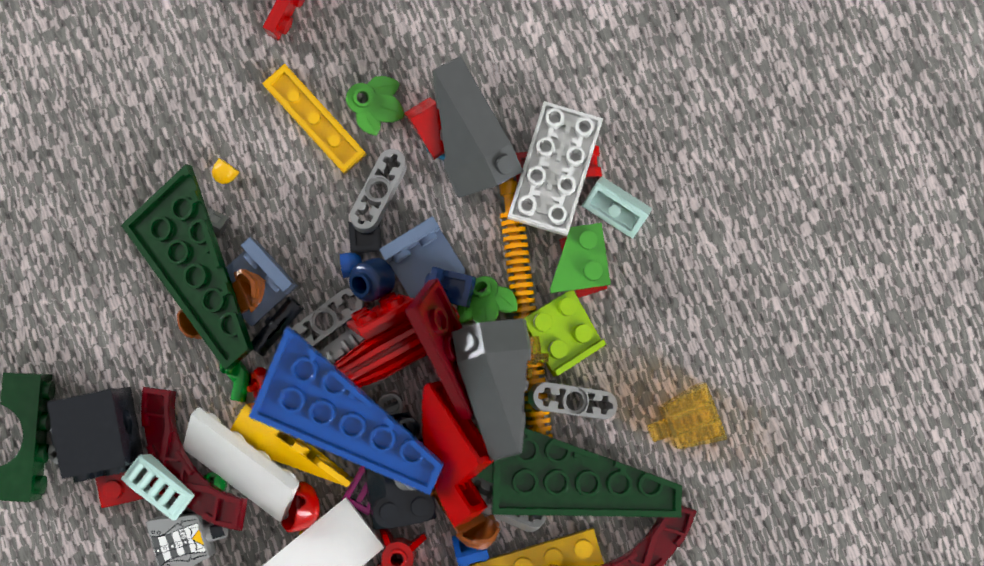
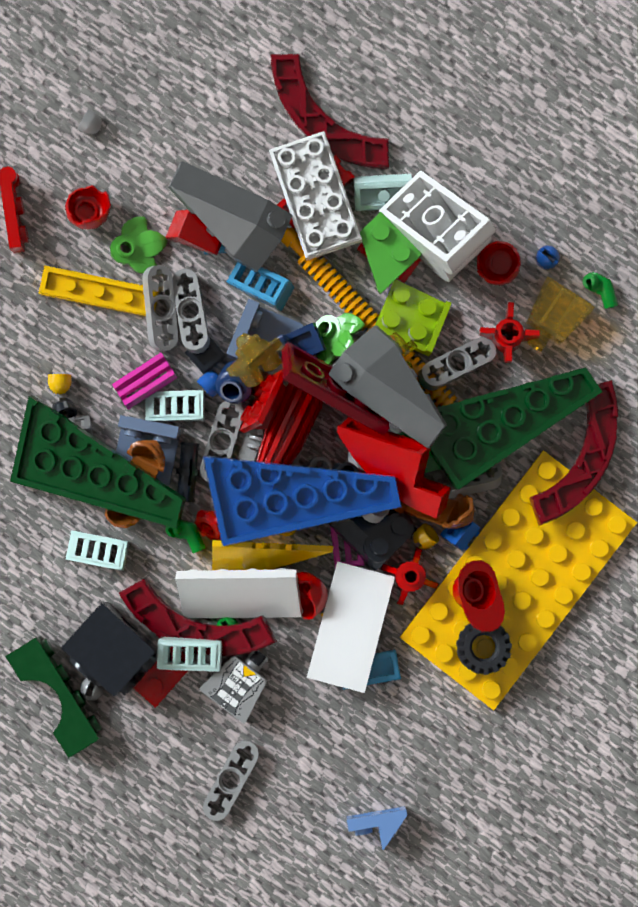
camera: 35 degrees left, 0 degrees up
none -> black hinge [52,397,77,418]
none -> red hair [65,185,111,230]
none -> light aqua slope [66,530,130,571]
none -> dark pink tile [112,353,178,410]
none -> light grey beam [142,265,178,351]
none -> light aqua slope [145,390,205,422]
none -> dark azure slope [226,262,294,311]
none -> clear yellow hips [226,333,282,387]
none -> dark red tile [270,54,389,169]
none -> white brick [379,171,496,282]
none -> yellow hinge [413,523,439,550]
none -> red hair [477,241,521,286]
none -> red brick [479,302,540,363]
none -> blue hinge [536,246,560,270]
none -> green arm [582,272,619,310]

